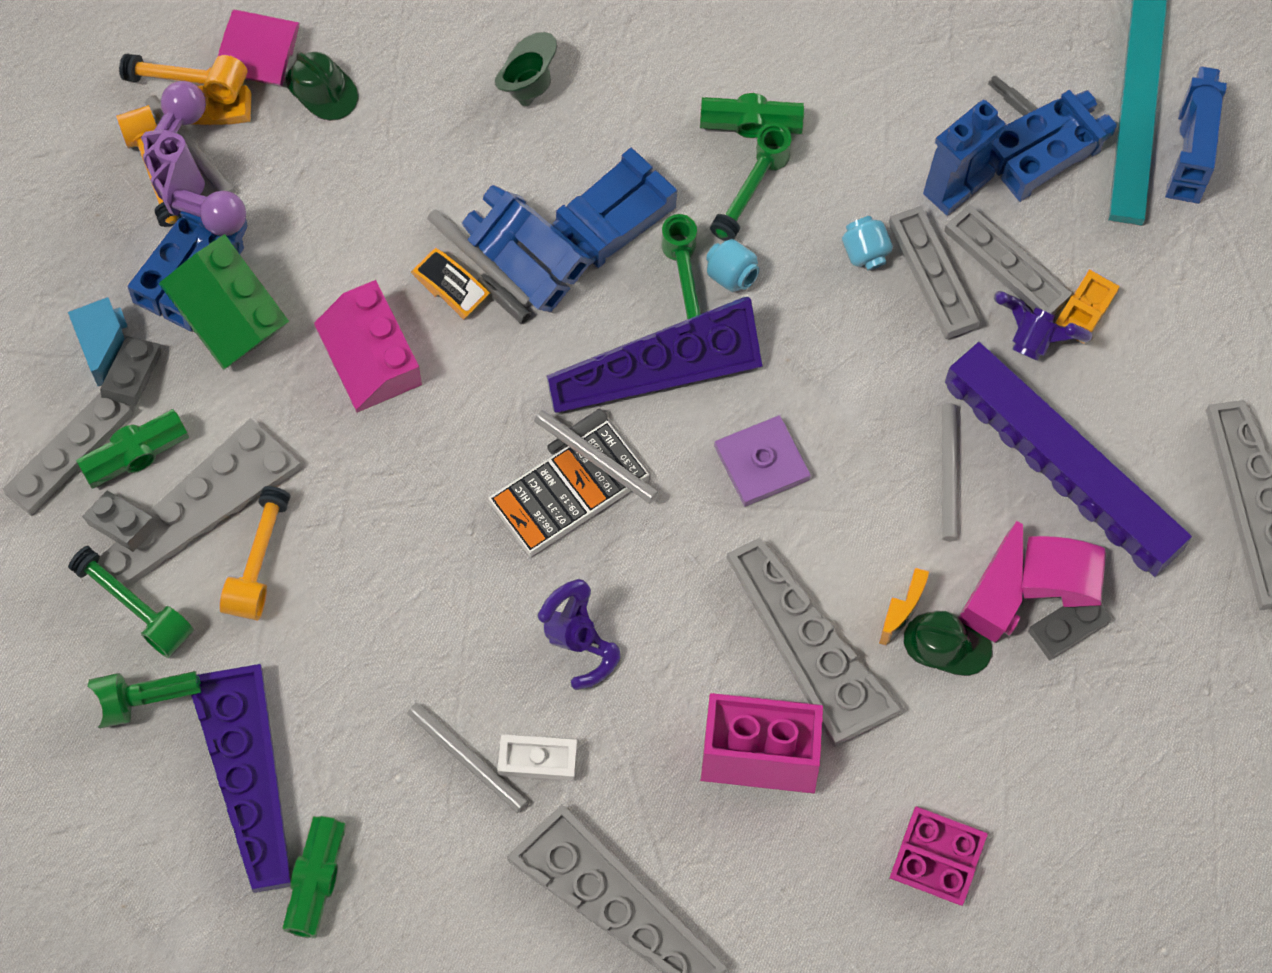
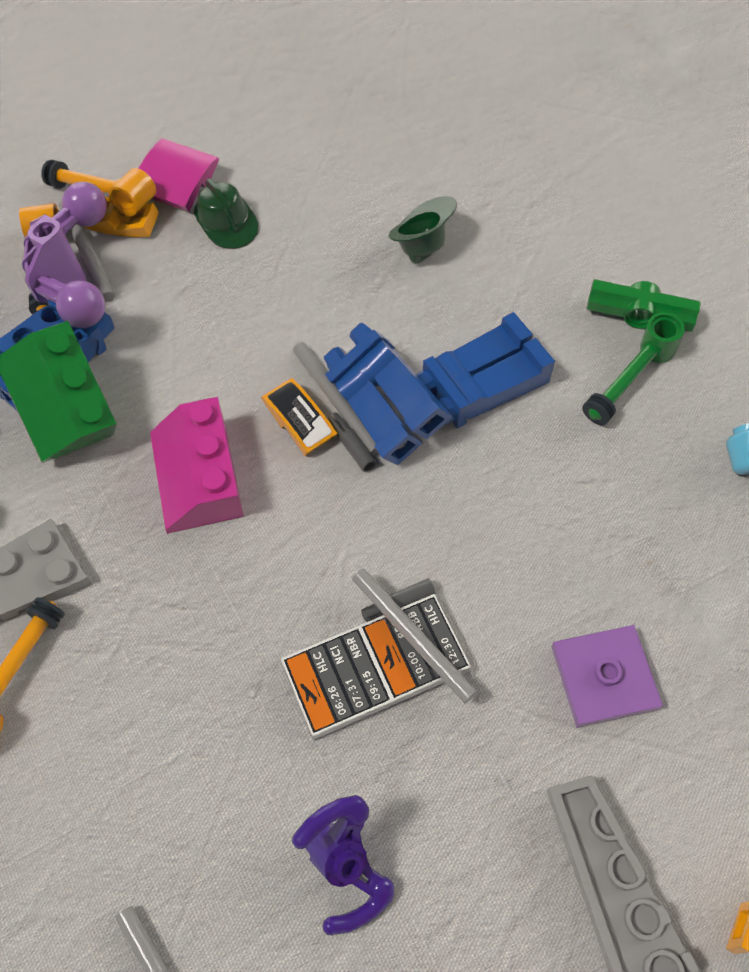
camera: 15 degrees right, 5 degrees down
dark purple wing [546,296,763,413] -> none
green piece [661,214,701,319] -> none
medium azure head [706,239,760,292] -> none

